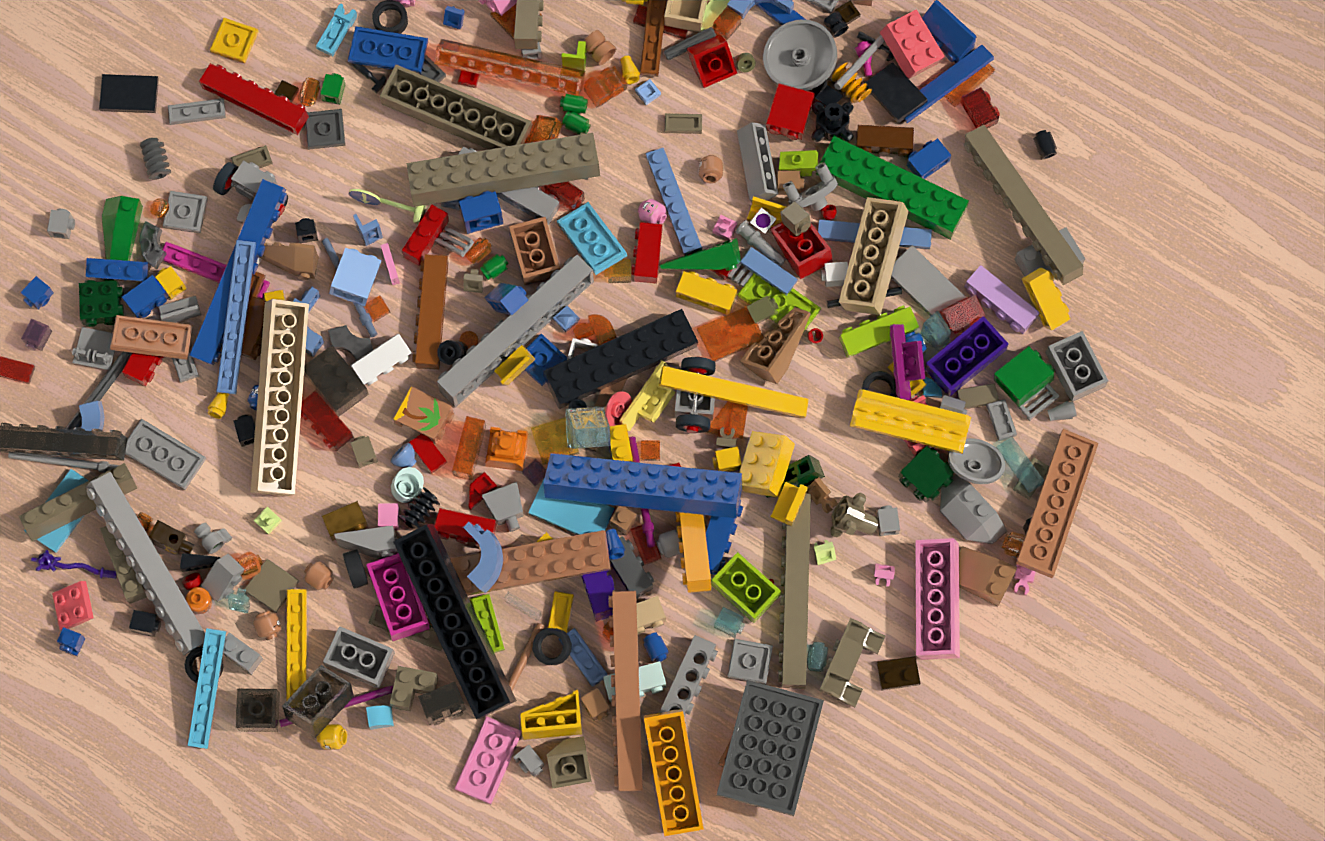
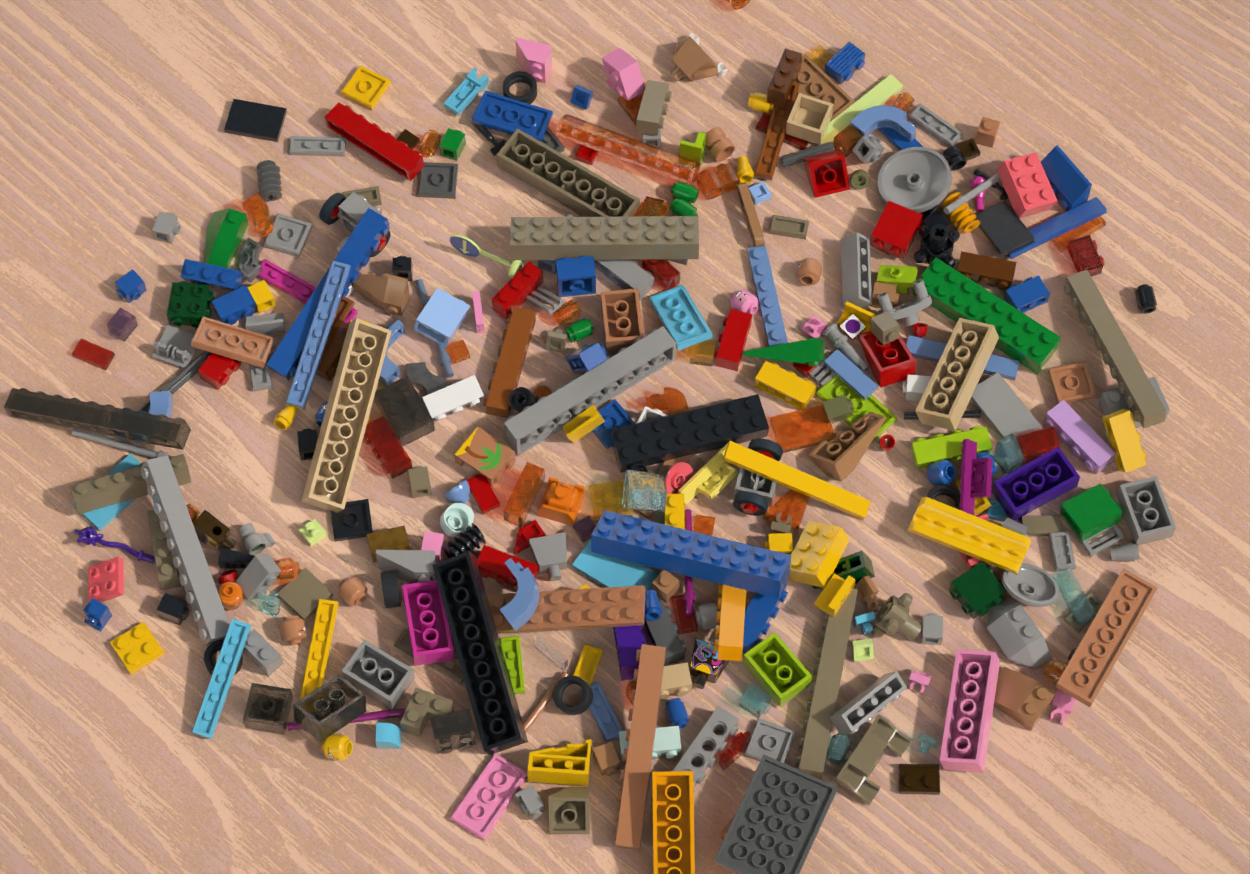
camera: 10 degrees right, 10 degrees down
light grey tile [120,419,206,490] -> none
medium blue panel [353,214,383,246] -> none
medium blue tile [553,306,580,332] -> none
none -> yellow plate [110,621,165,675]
none -> clear orange brick [242,193,270,227]
none -> black tile [331,499,373,542]
none -> torso [689,638,729,689]
none -> clear red slope [719,731,751,770]
none -> medium nougat beam [737,182,765,247]
none -> light grey brick [830,671,907,735]
none -> light grey brick [852,136,885,163]
none -> medium azure tile [852,611,876,635]
none -> clear light blue tile [917,732,940,755]
none -> blue head [927,460,956,486]
none -> nougat plate [1048,362,1096,404]

